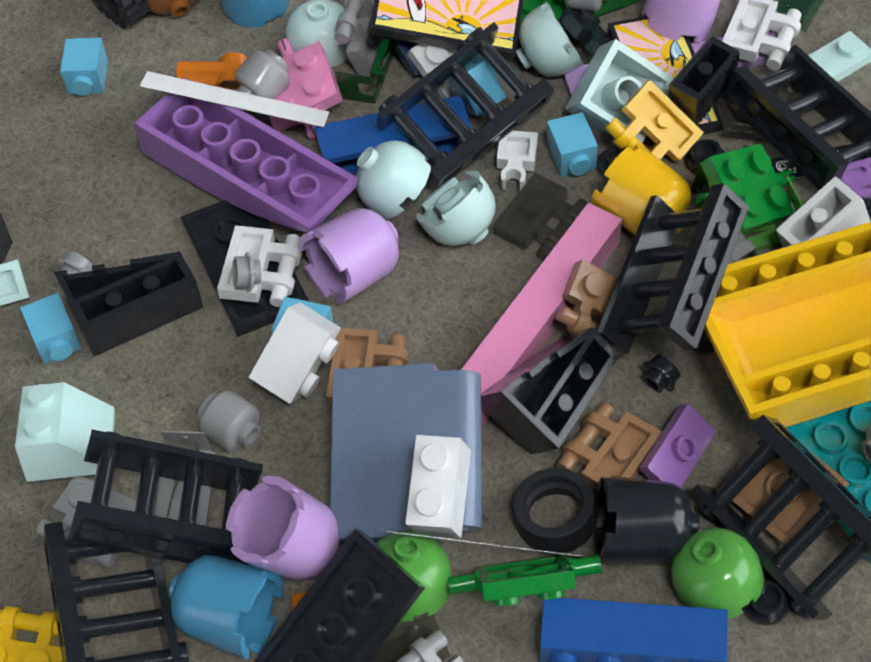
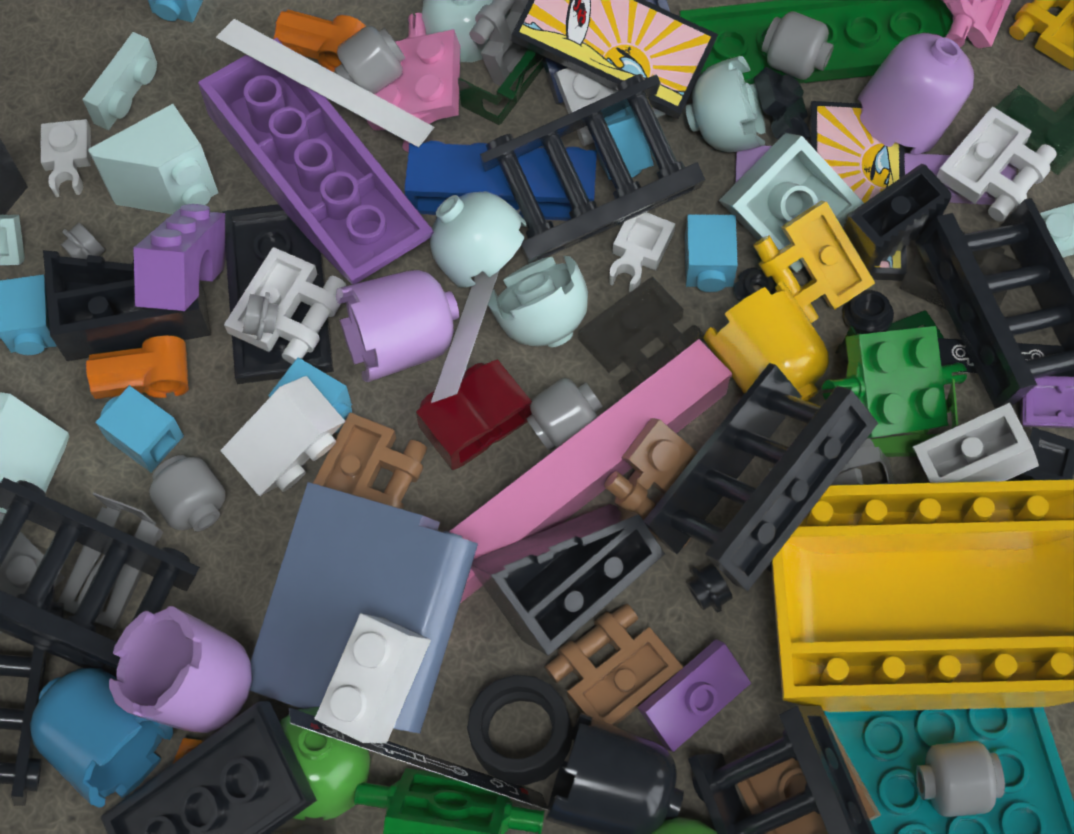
camera: 15 degrees right, 10 degrees up
none -> white plate [41,119,91,197]
none -> light aqua plate [82,32,158,130]
none -> orange piece [86,335,189,399]
none -> light aqua slope [88,104,218,214]
none -> medium azure brick [95,385,184,473]
none -> medium lavender arch [134,204,225,311]
none -> dark red brick [416,359,532,470]
none -> white sticker [431,209,520,403]
none -> light grey head [526,378,603,450]

